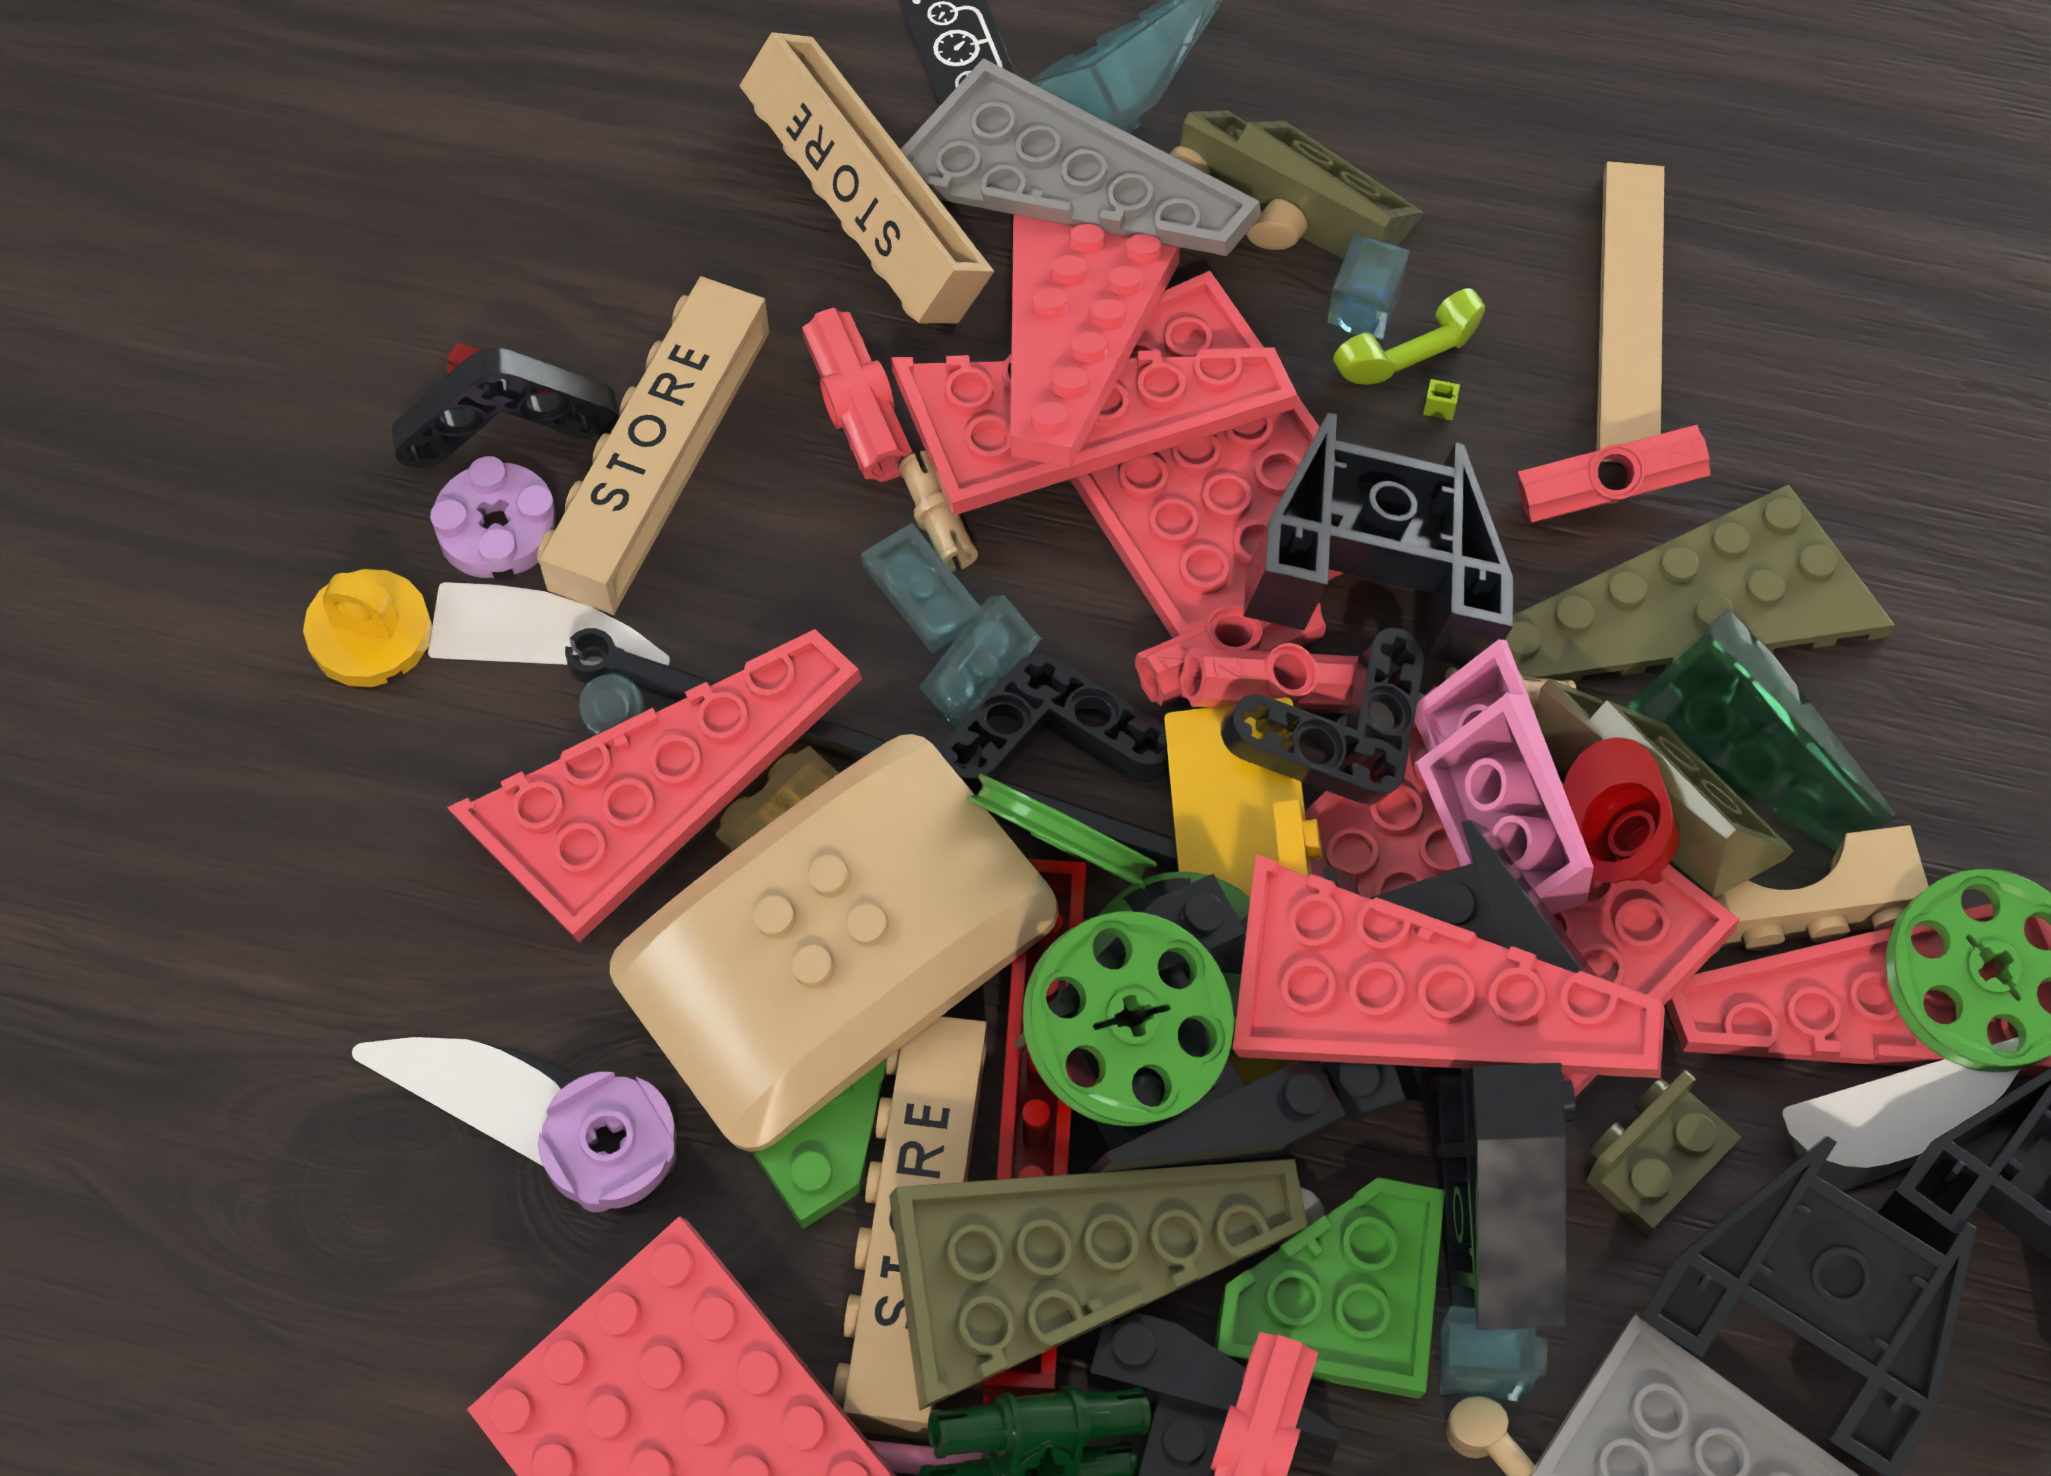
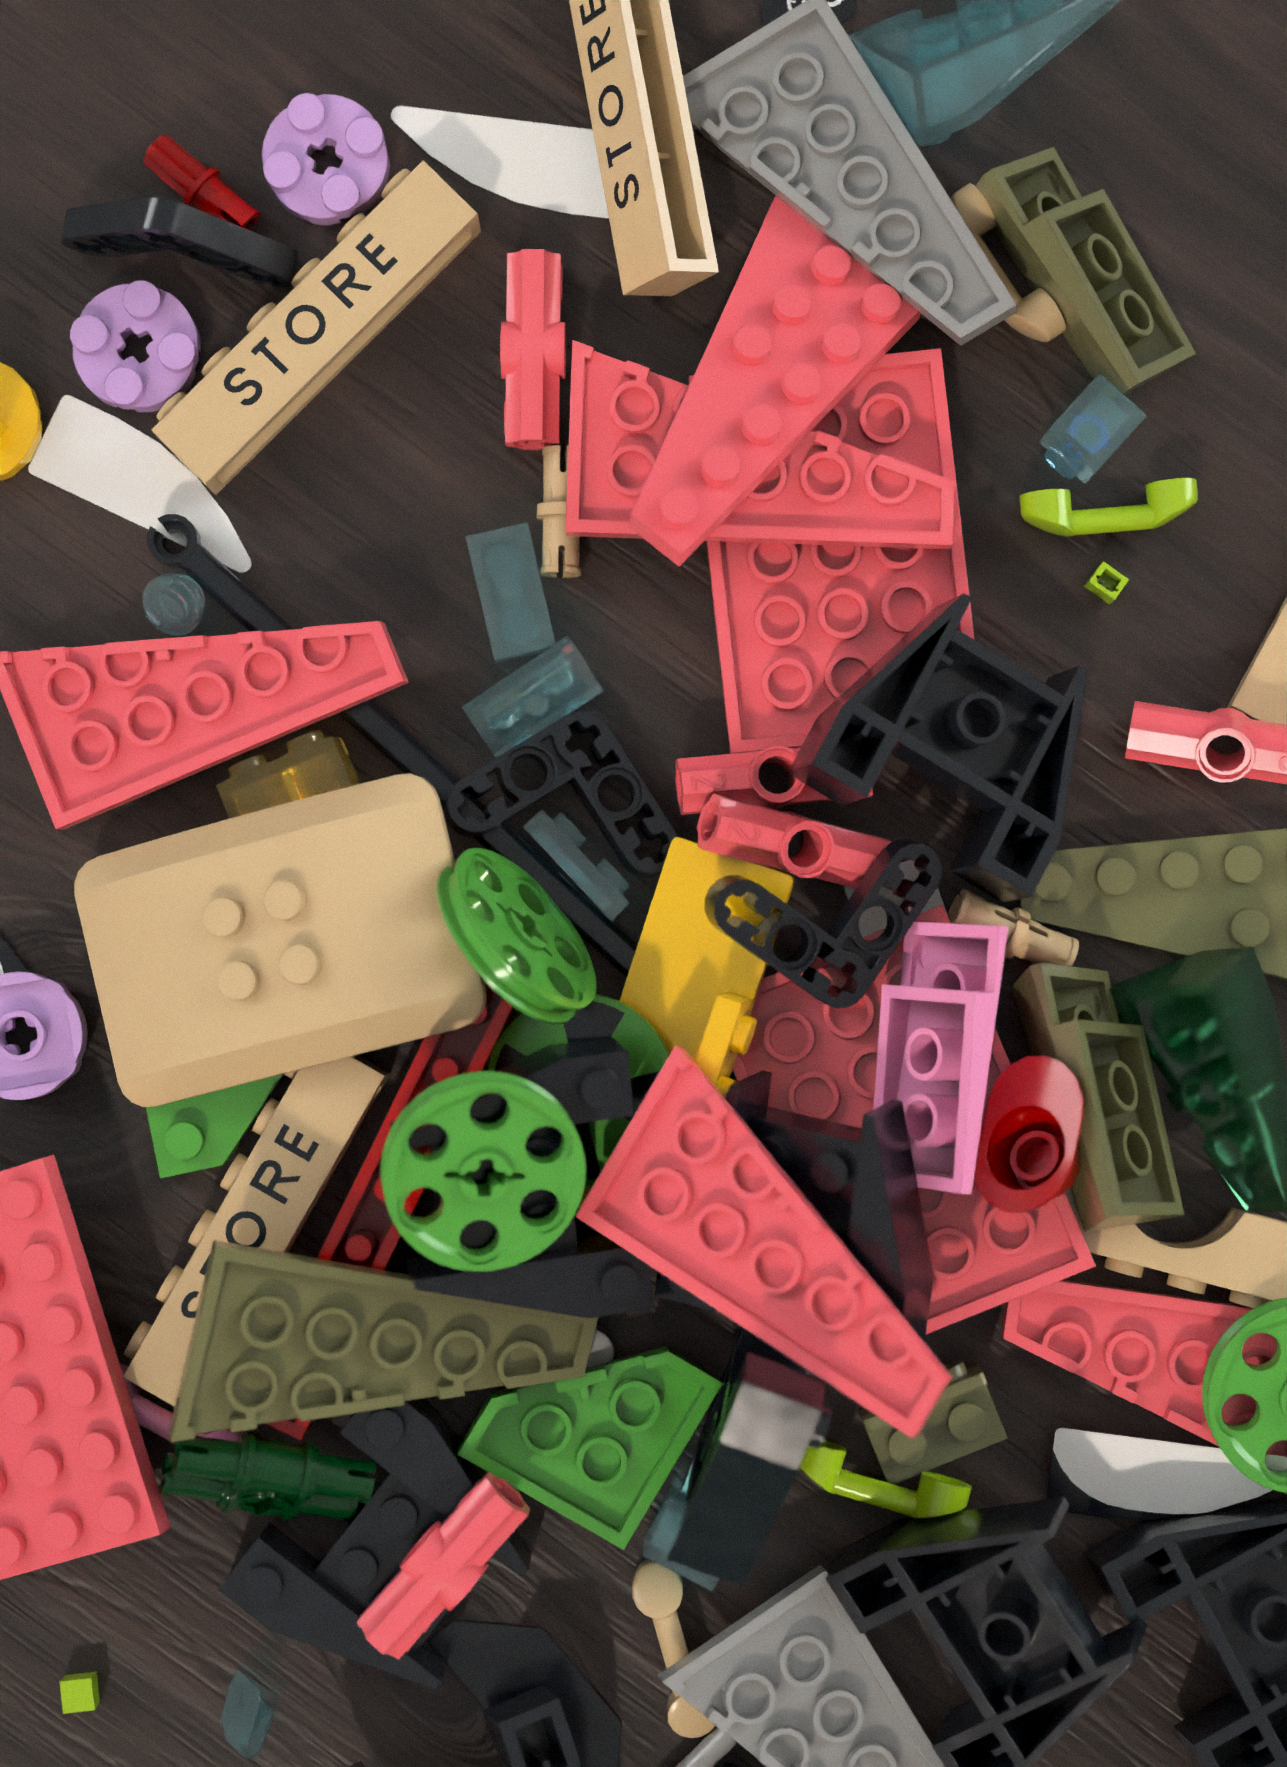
camera: 25 degrees right, 25 degrees up
none -> lavender plate [262,93,390,226]
none -> white sticker [391,106,609,219]
none -> clear light blue plate [523,809,630,922]
none -> lime bar [800,1440,972,1519]

